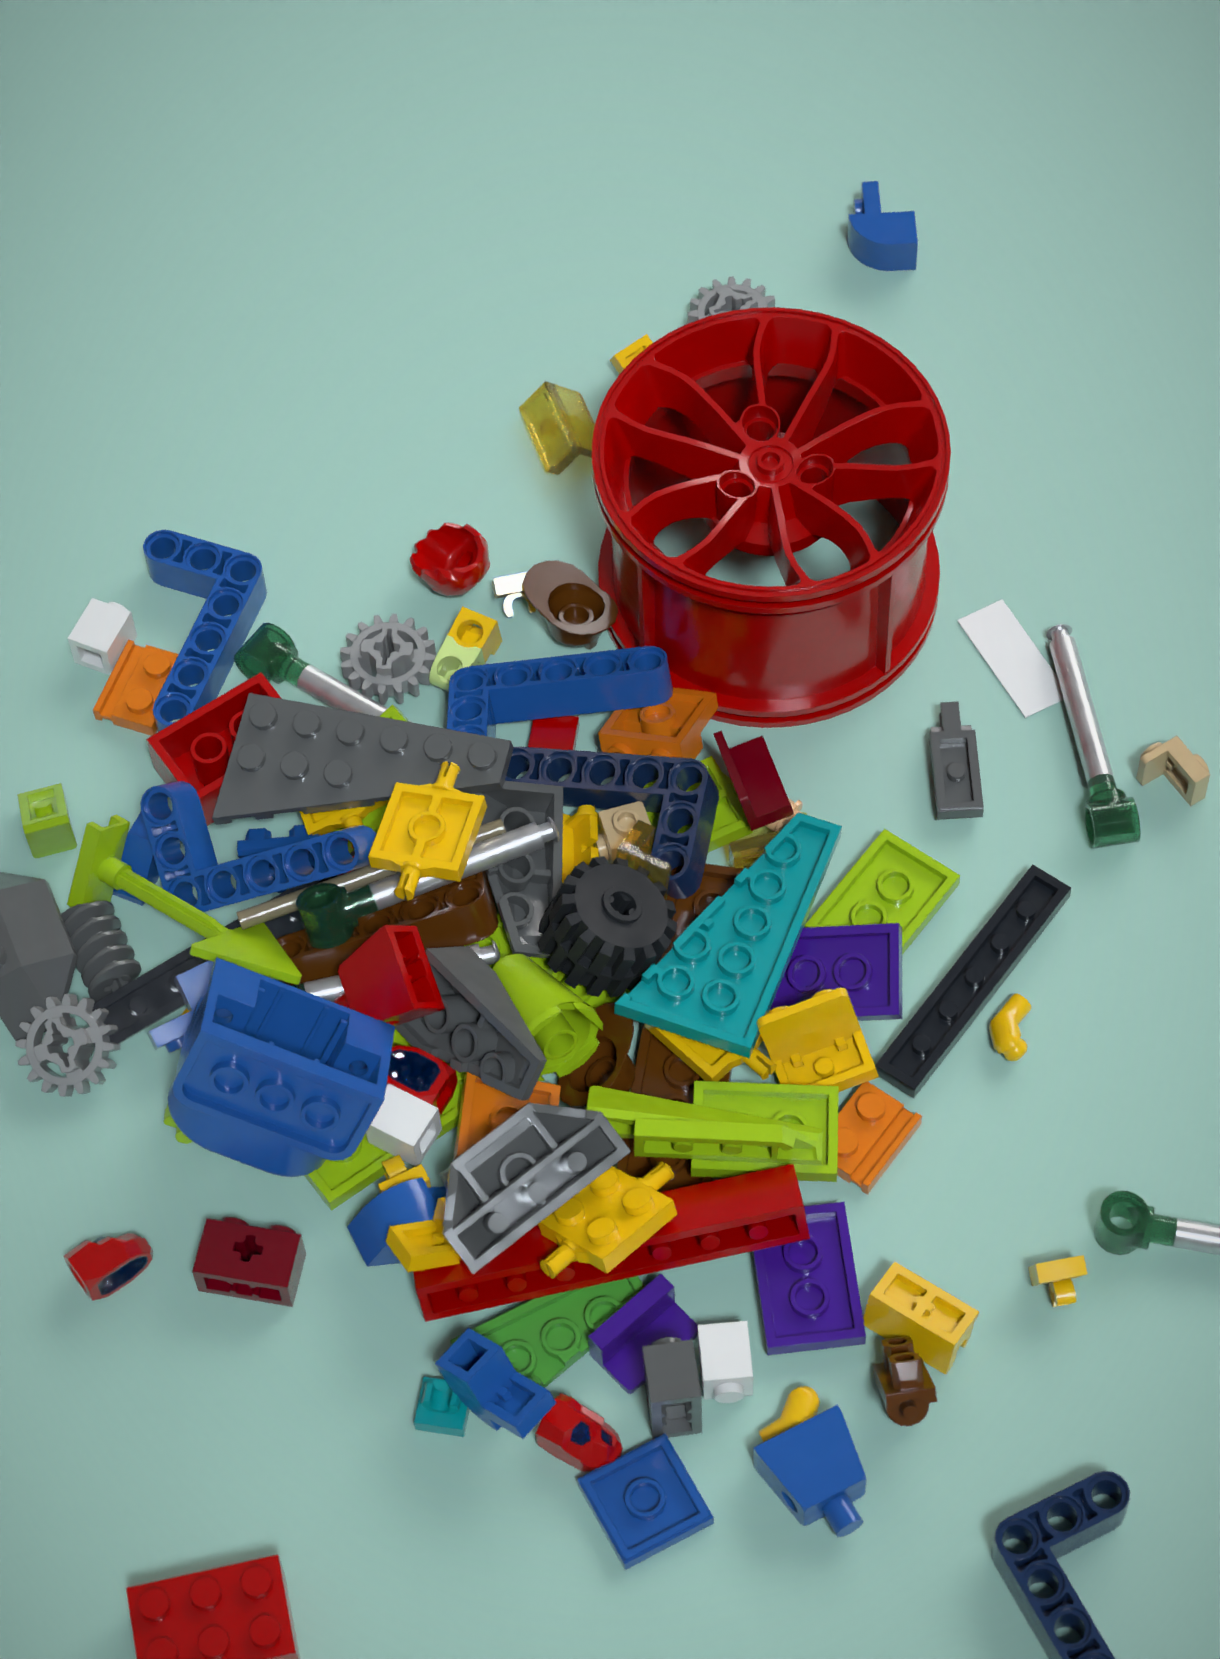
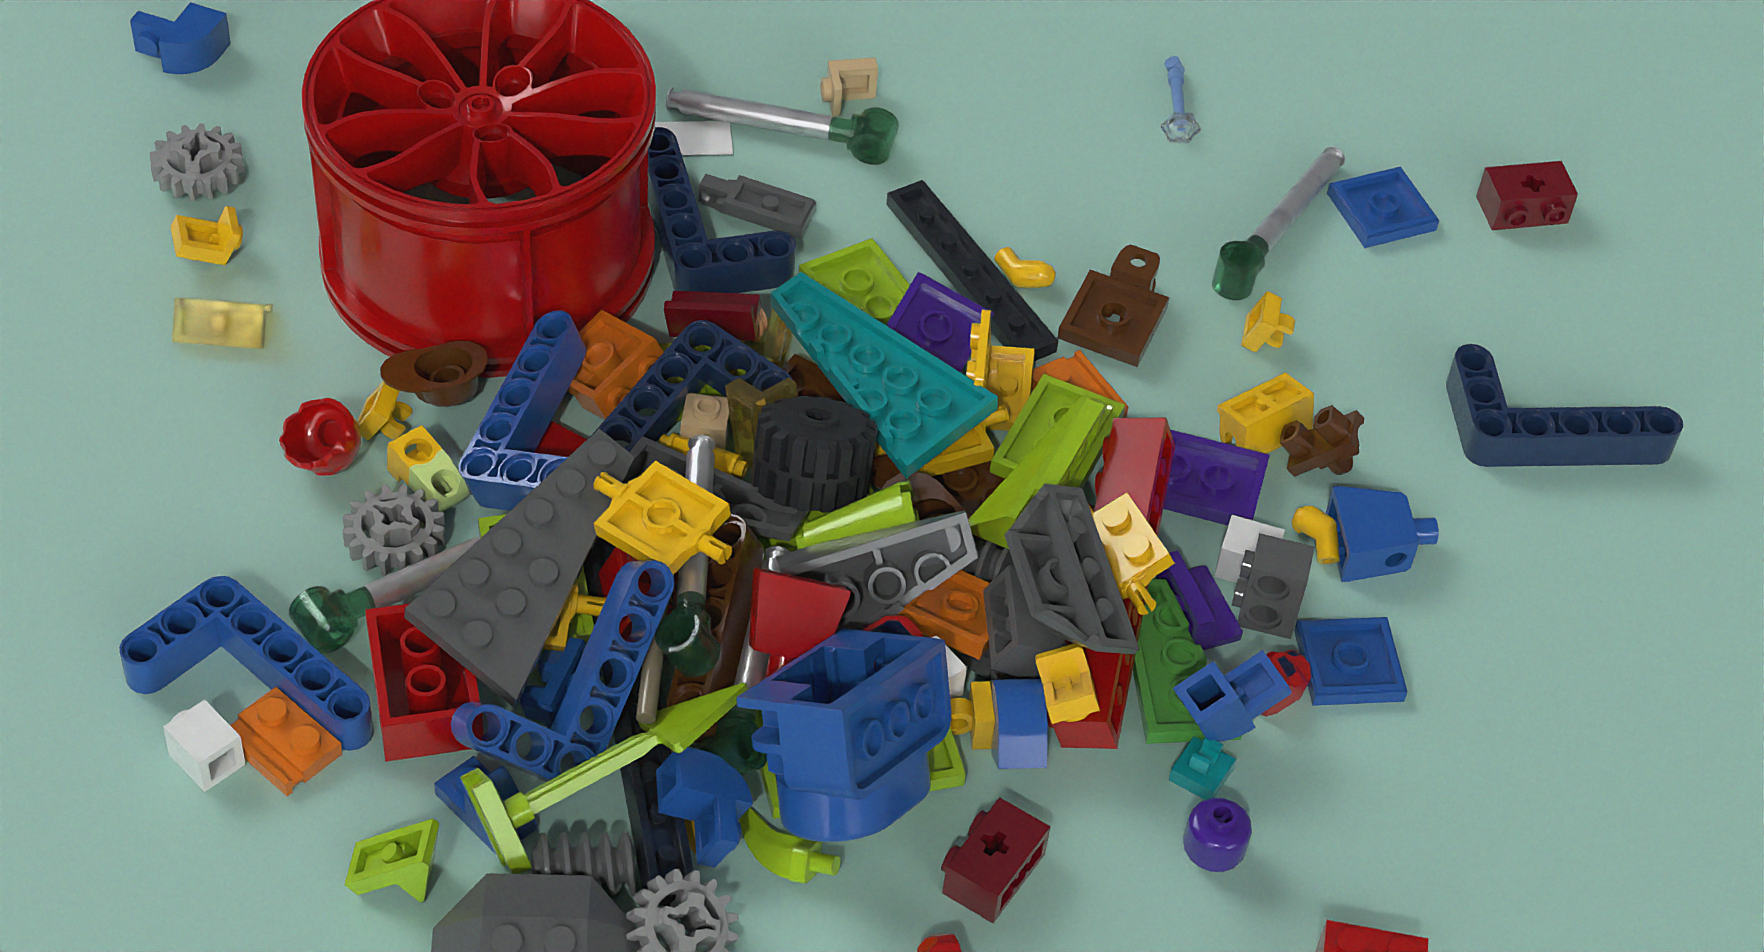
camera: 75 degrees left, 10 degrees down
none -> dark blue beam [648,127,796,293]
none -> reddish brown plate [1057,245,1169,367]
none -> dark purple head [1183,798,1252,872]

